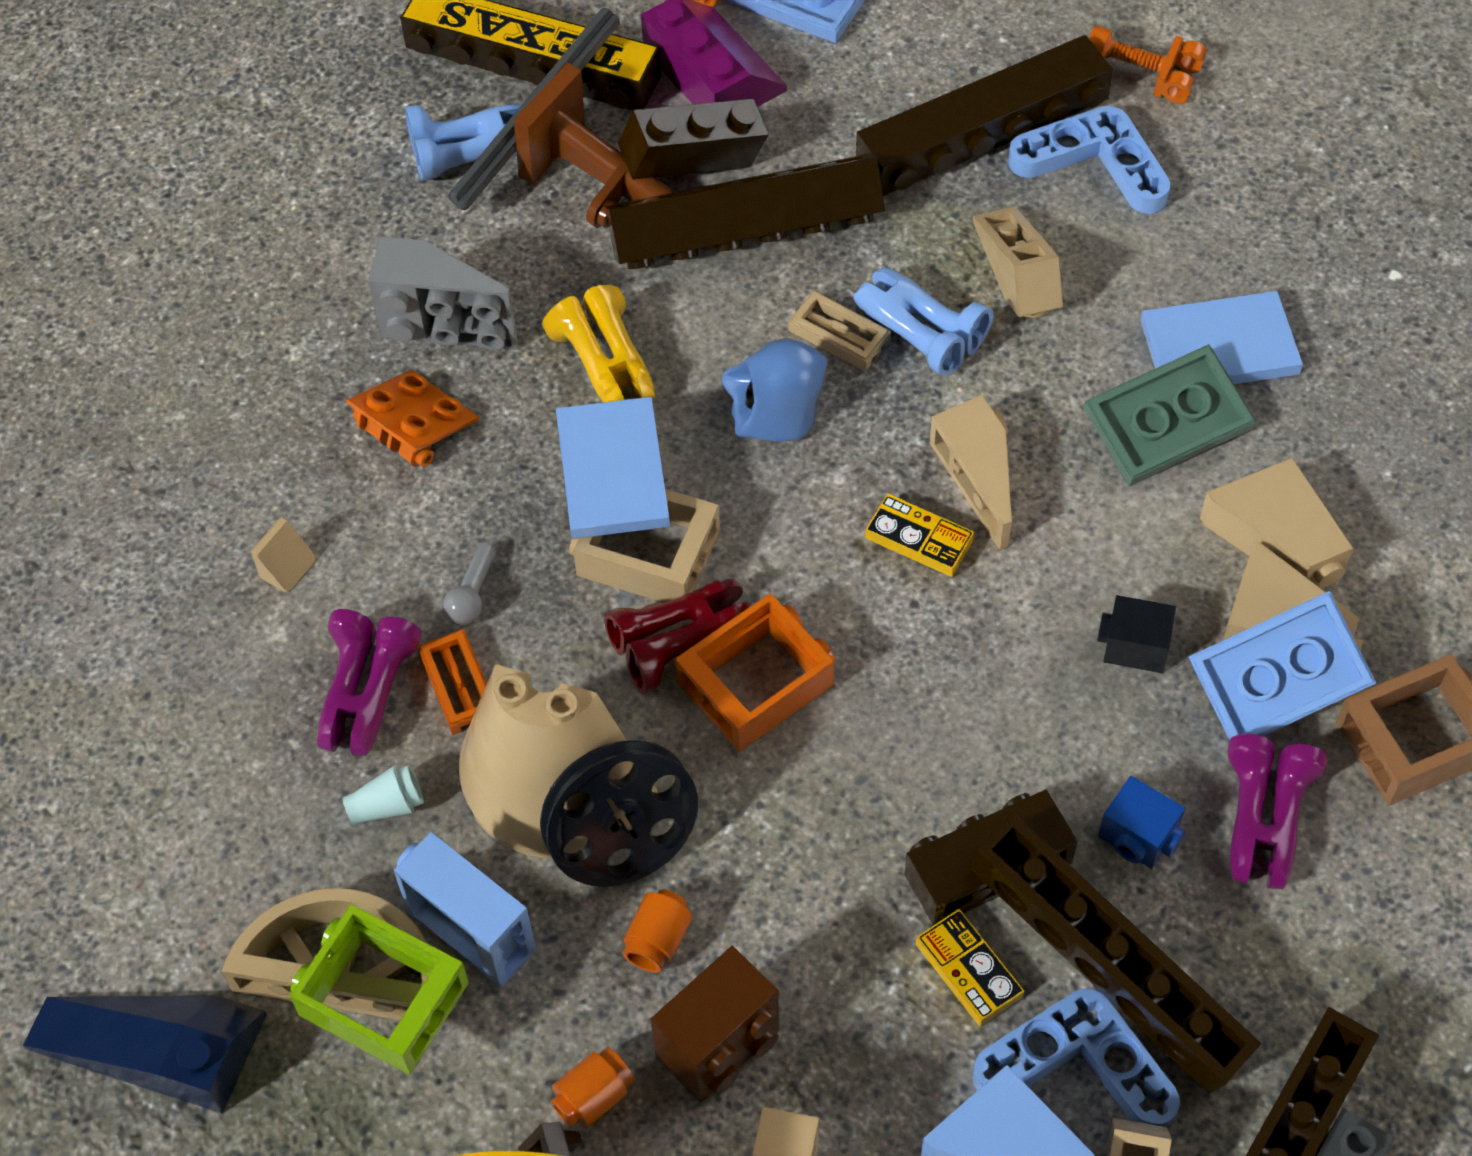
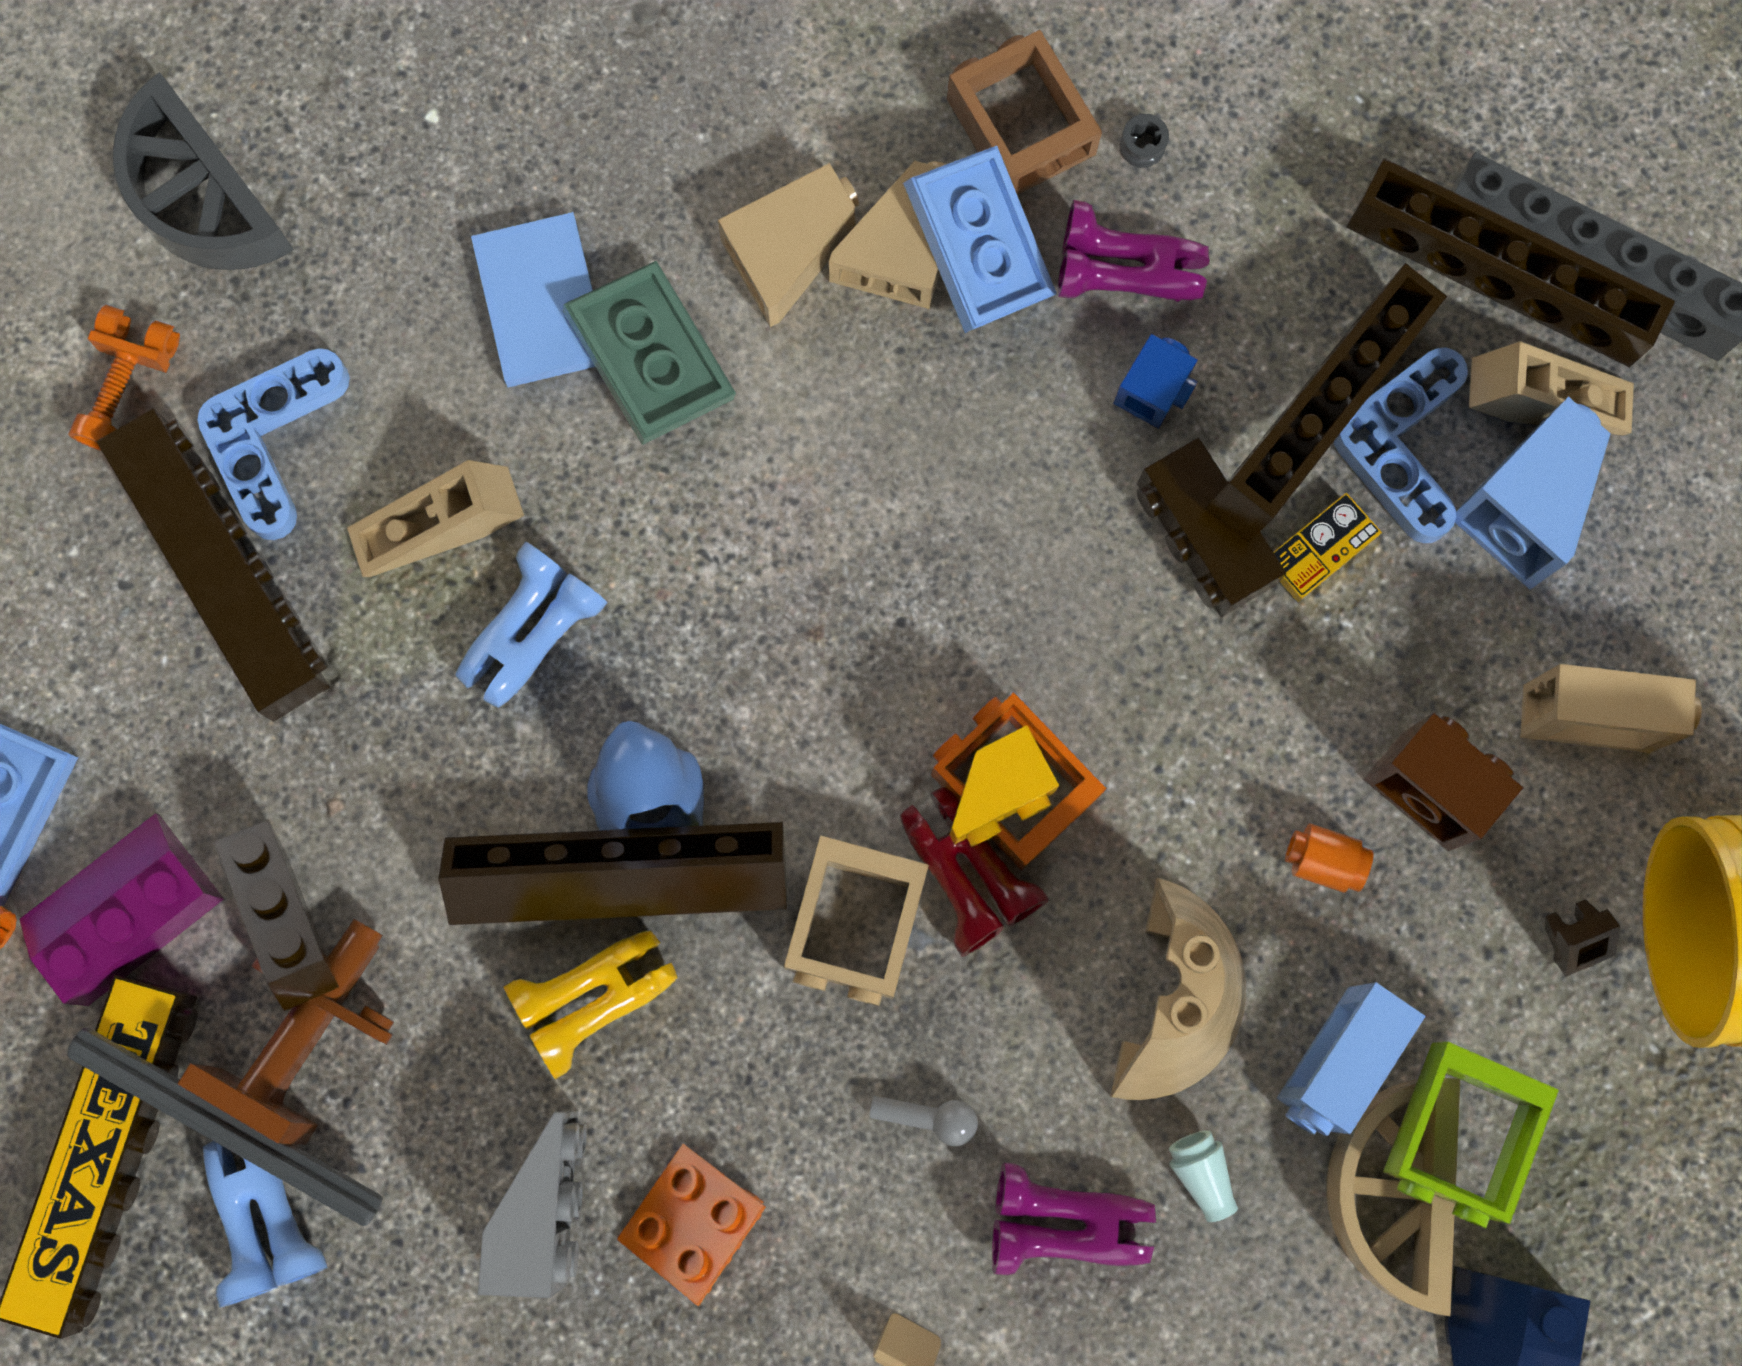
camera: 100 degrees left, 20 degrees up
orange tile [418,629,487,736] -> none
black wedge [540,740,698,887] -> none
orange brick [550,1047,635,1129] -> none
light blue tile [556,397,670,539] -> none
dark brown brick [605,154,886,269] -> none
tan tile [788,290,891,372] -> none
tile [865,493,975,577] -> none
tan slope [930,395,1012,551] -> none
black brick [1097,595,1176,674] -> none
none -> dark grey window [113,72,294,270]
none -> dark brown brick [438,822,787,925]
none -> yellow slope [949,725,1059,847]
none -> dark grey bush [1120,114,1169,168]

